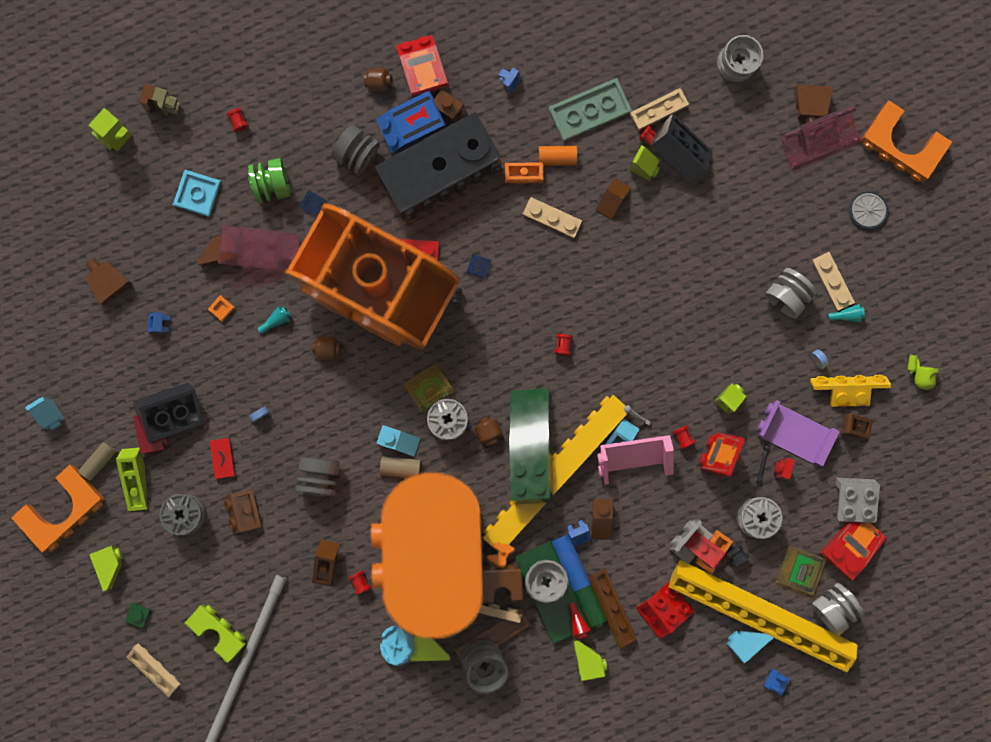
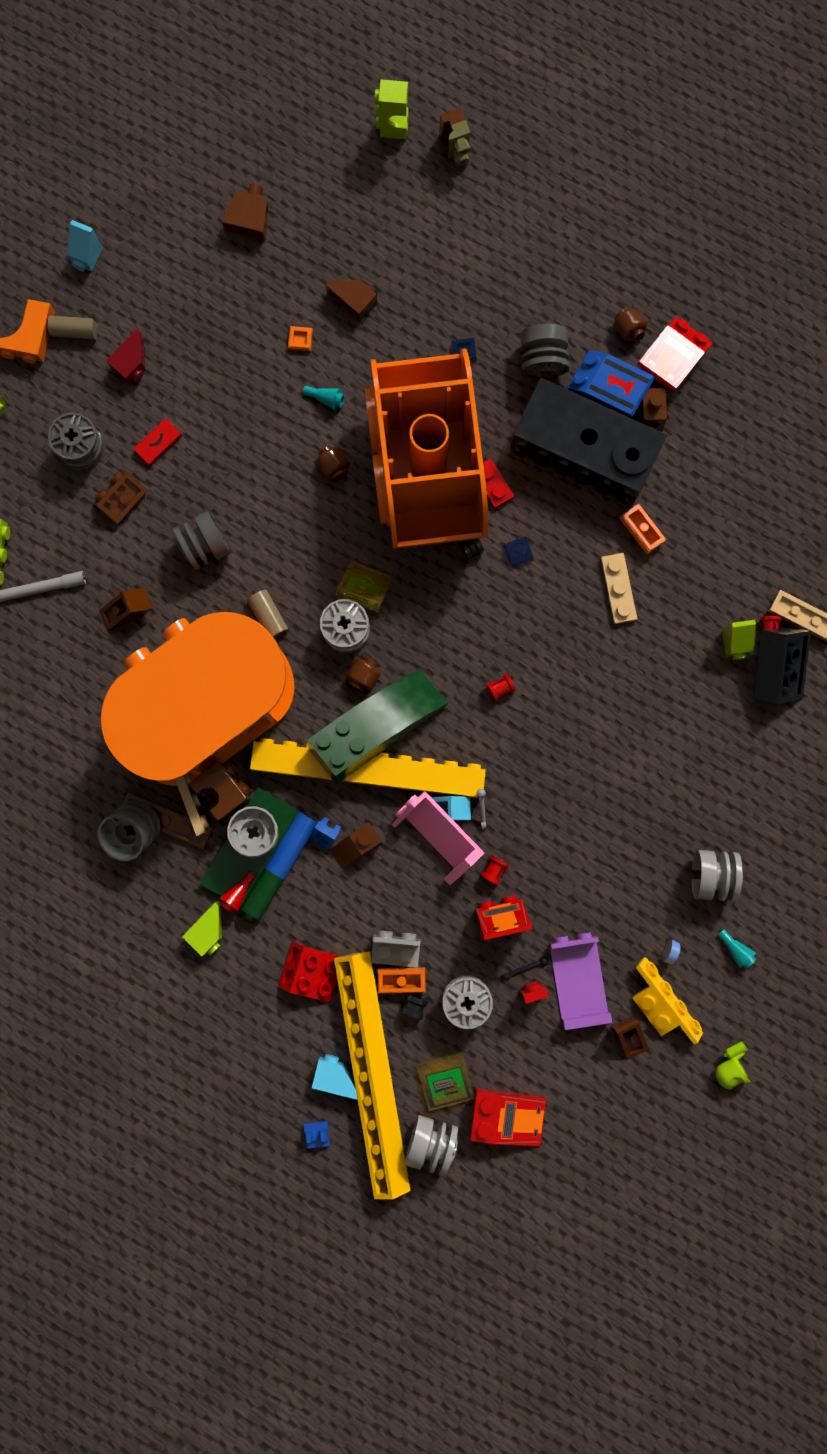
camera: 60 degrees right, 0 degrees up
lime slope [116,448,148,511] -> none
black slope [133,383,204,443] -> none
blue tile [148,312,170,333] -> none
medium azure tile [173,170,221,217] -> none
clear pink piece [218,225,299,271] -> none
red bush [226,108,249,133] -> none
bright green wheel [248,158,291,204] -> none
medium blue tile [249,406,269,422] -> none
red bush [348,570,372,595] -> none
medium azure slope [376,425,420,456] -> none
medium azure tile [380,626,414,666] -> none
lime slope [410,635,450,661] -> none
orange piece [487,542,514,568] -> none
tile [498,68,521,93] -> none
orange brick [539,146,577,166] -> none
sand green tile [548,78,632,142] -> none
reddish brown tile [588,568,637,648] -> none
reddish brown slope [596,178,631,220] -> none
red plate [683,531,726,570] -> none
lime slope [714,383,746,414] -> none
tan plate [811,252,855,311] -> none
light grey bracket [836,478,880,523] -> none

